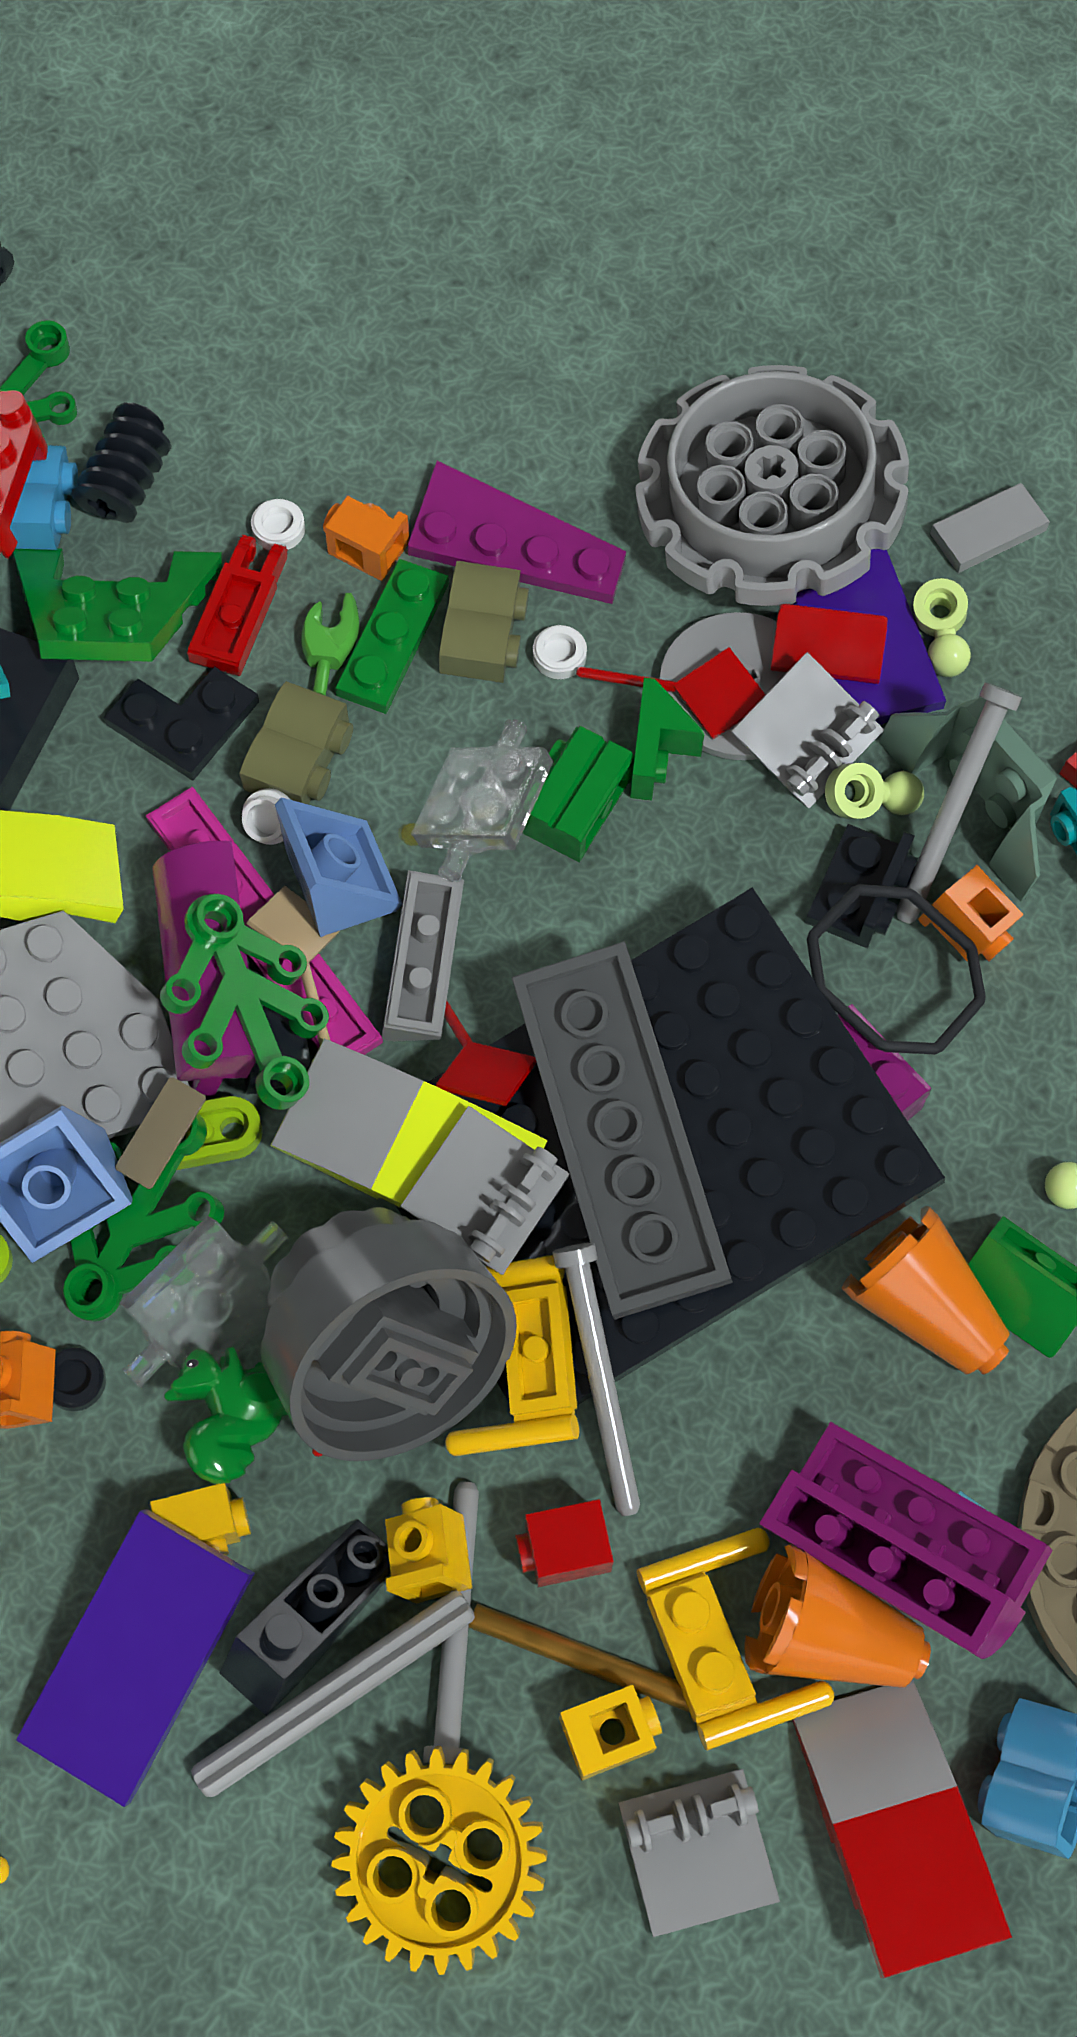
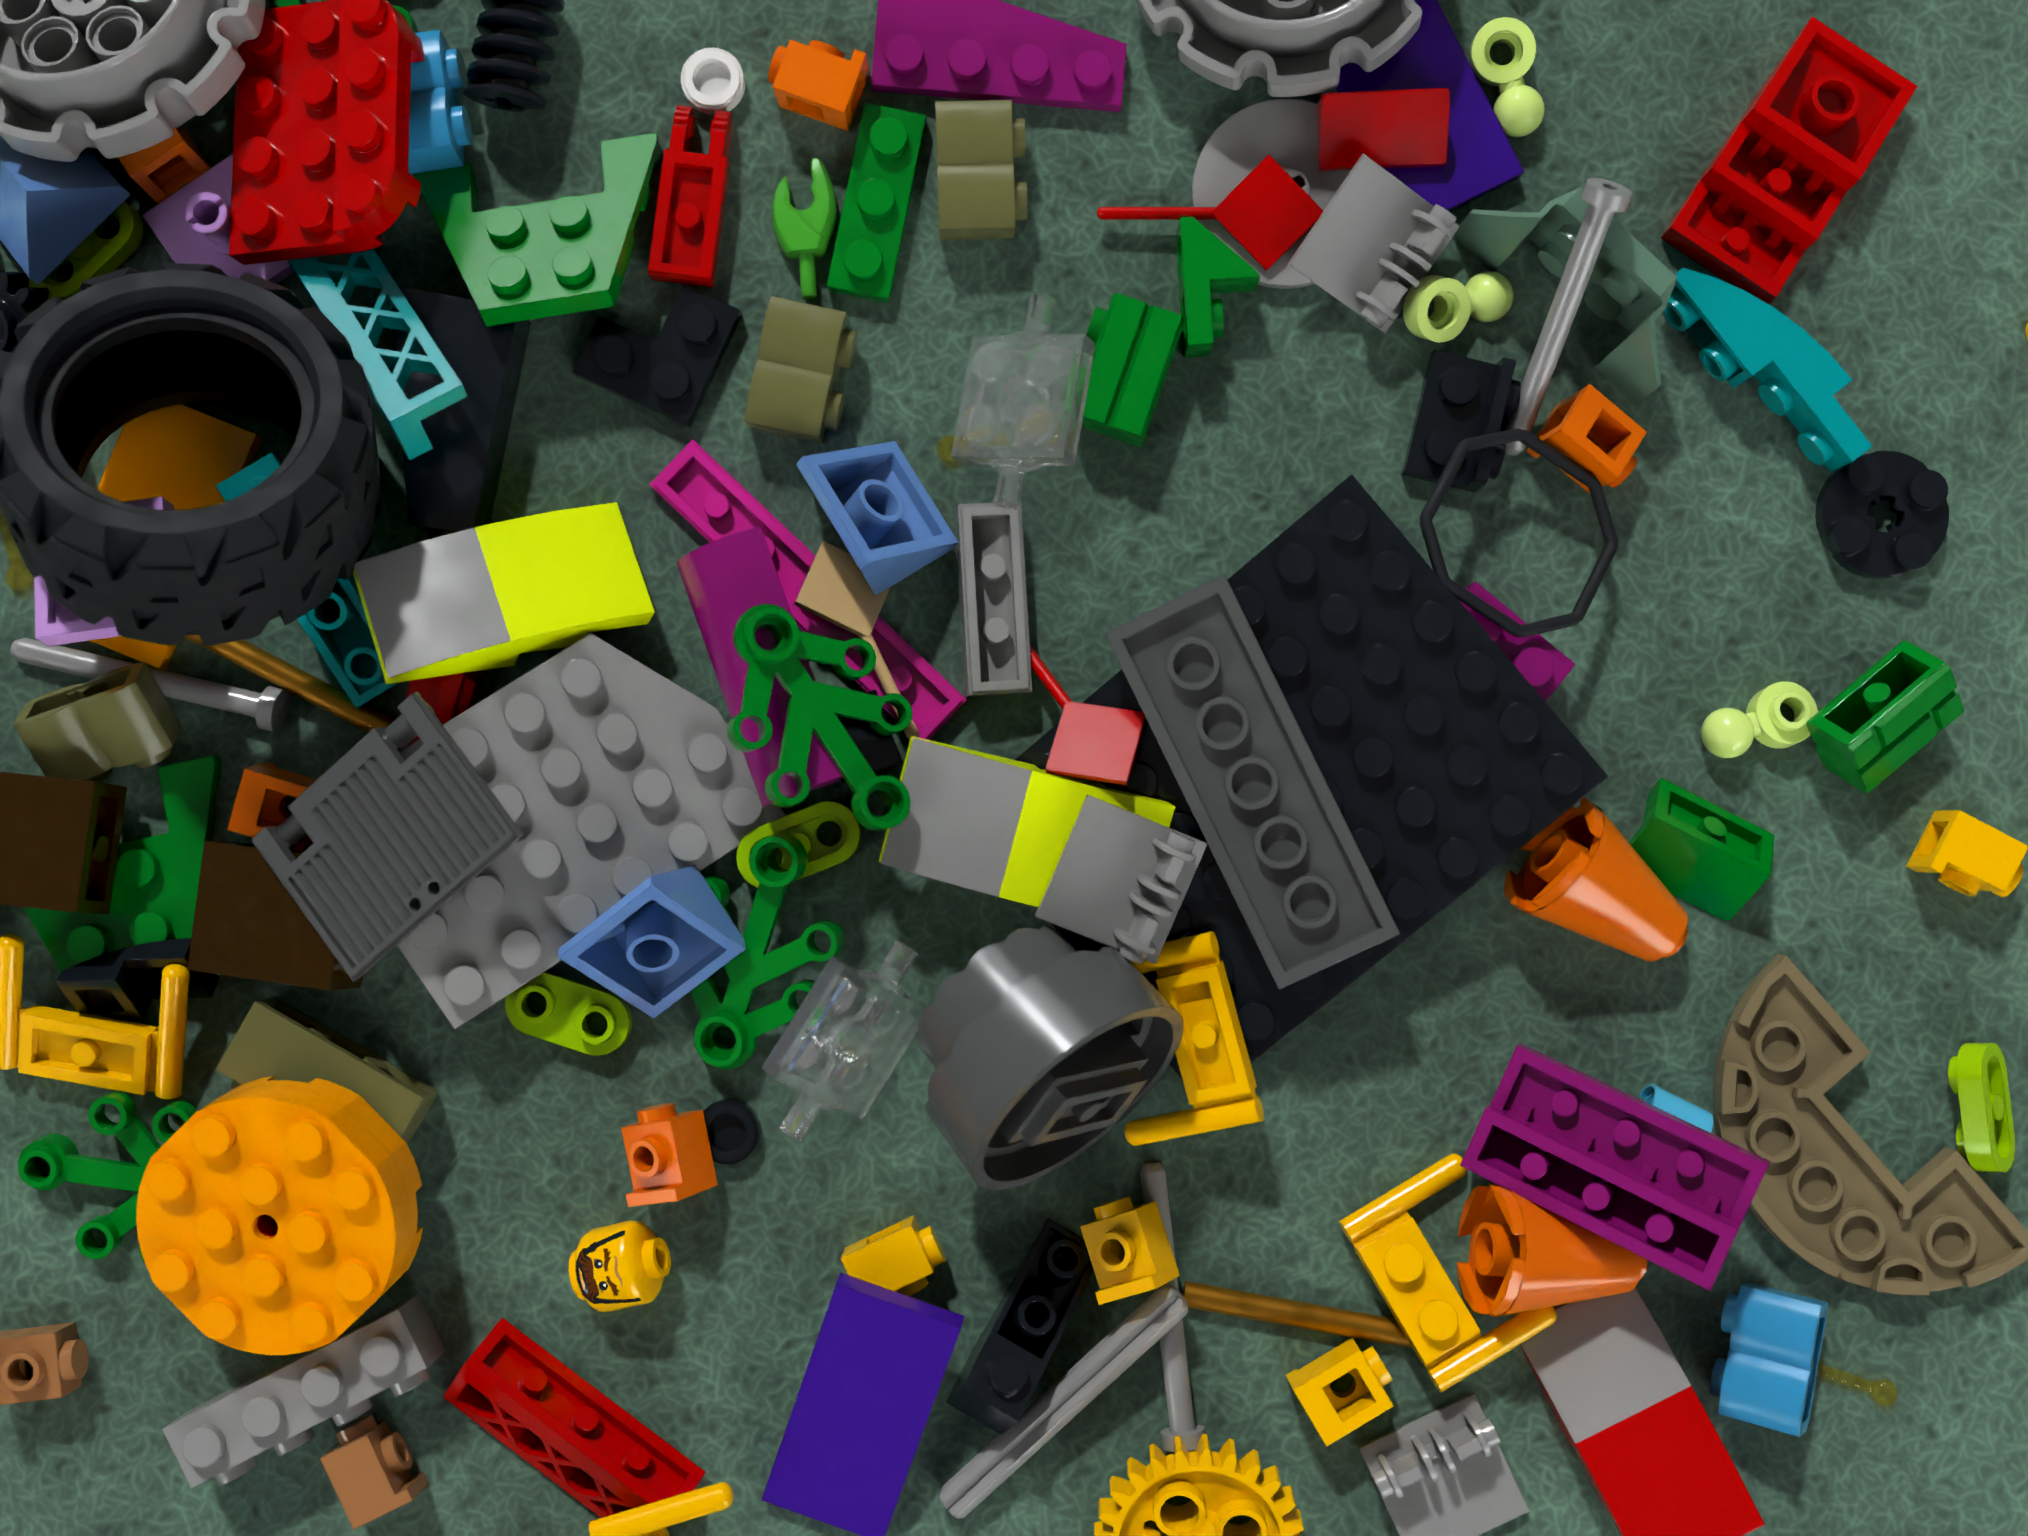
camera: 10 degrees left, 20 degrees up
dark tan sticker [115,1077,206,1189] -> none
green animal [164,1346,287,1484] -> none
white plate [242,788,290,845] -> none
red brick [515,1499,614,1587] -> none
white tile [533,625,587,679] -> none
light grey bar [552,1243,640,1516] -> none

